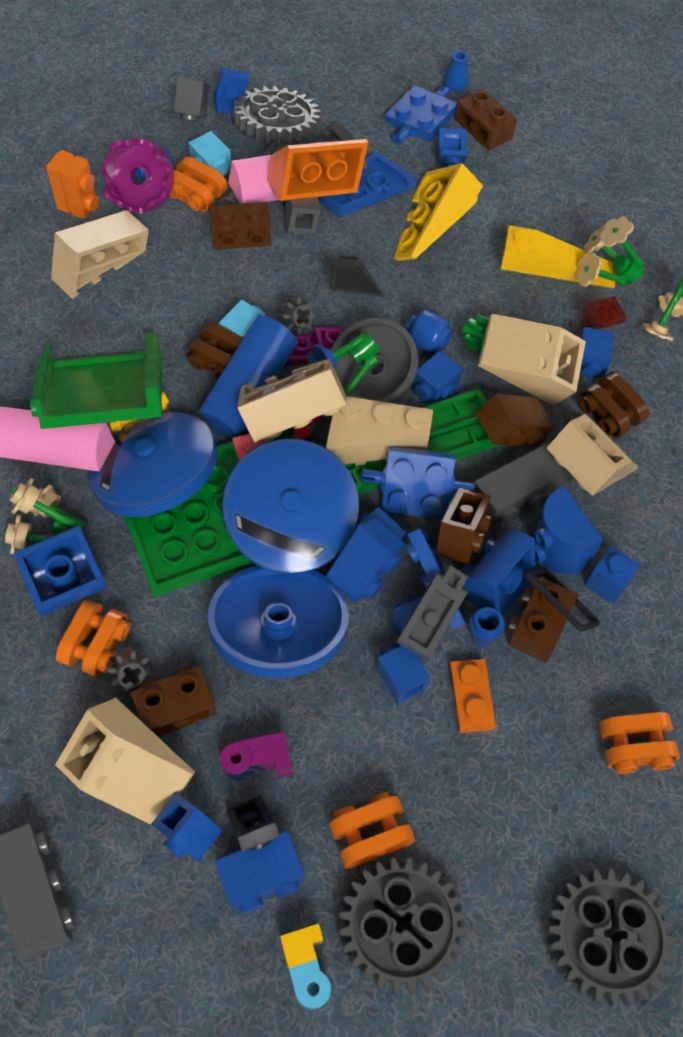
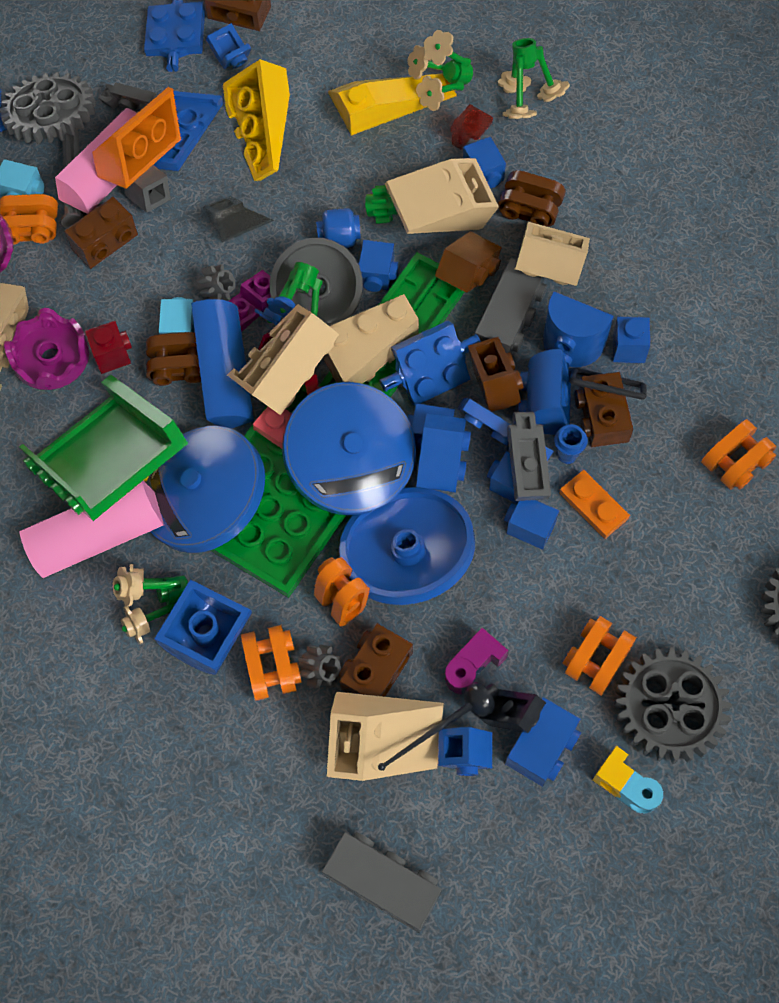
camera: 30 degrees left, 5 degrees up
none -> magenta plate [4,308,90,390]
none -> dark red brick [85,321,132,374]
none -> orange brick [314,557,370,626]
none -> black sword [378,682,499,771]

